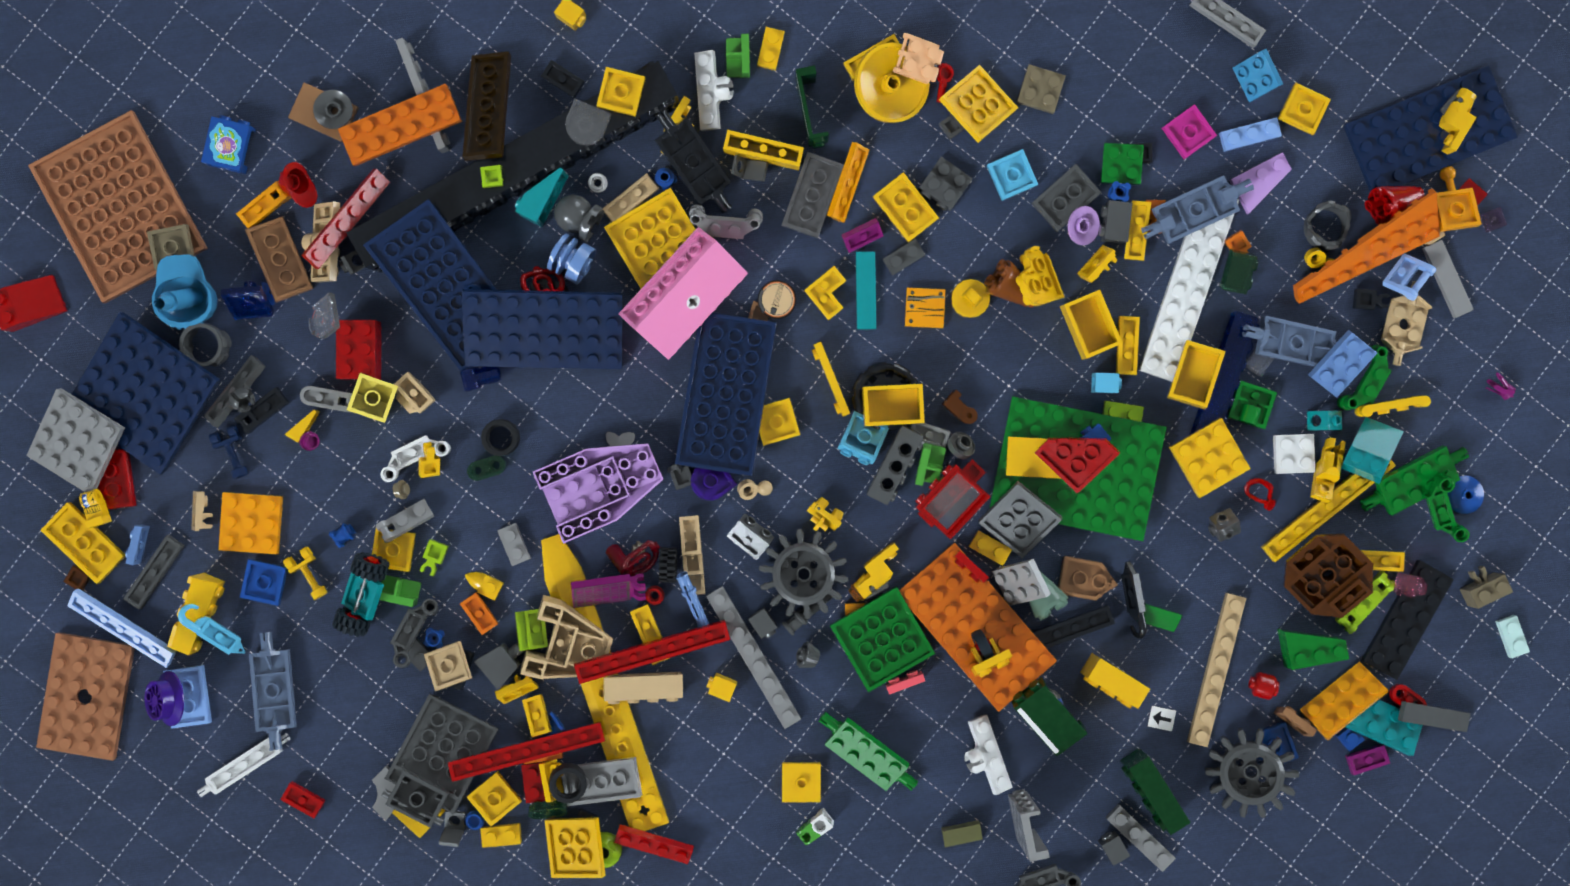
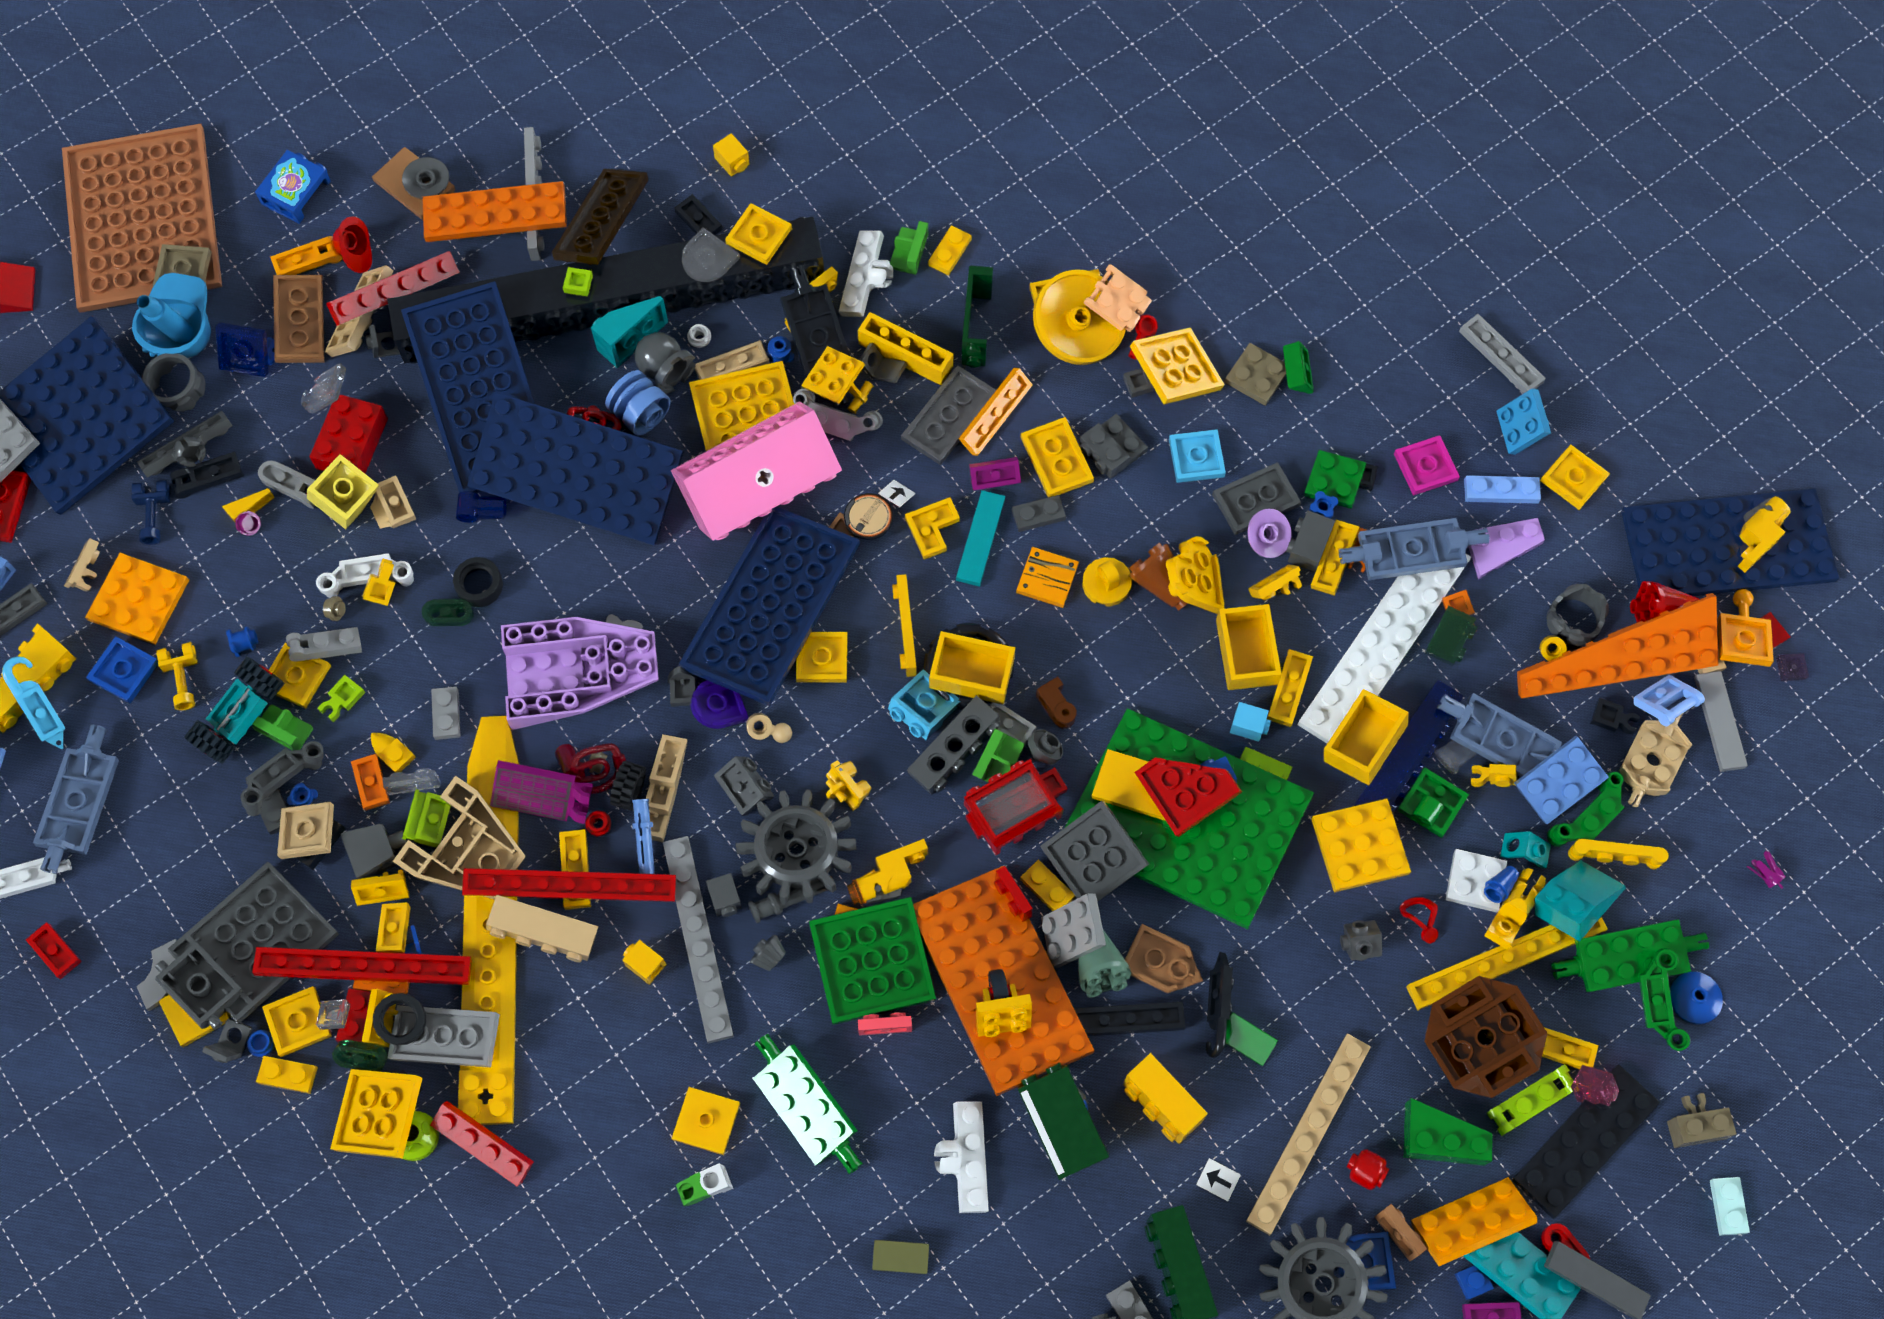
camera: 20 degrees right, 20 degrees down
light grey panel [1008,790,1050,862] -> none
none -> clear plate [316,999,350,1030]
none -> clear plate [383,768,440,795]
none -> yellow plate [801,346,874,414]
none -> white sticker [878,480,916,507]
none -> green slope [1283,341,1314,394]
none -> yellow plate [1471,764,1517,787]
none -> blue cone [1484,866,1519,903]

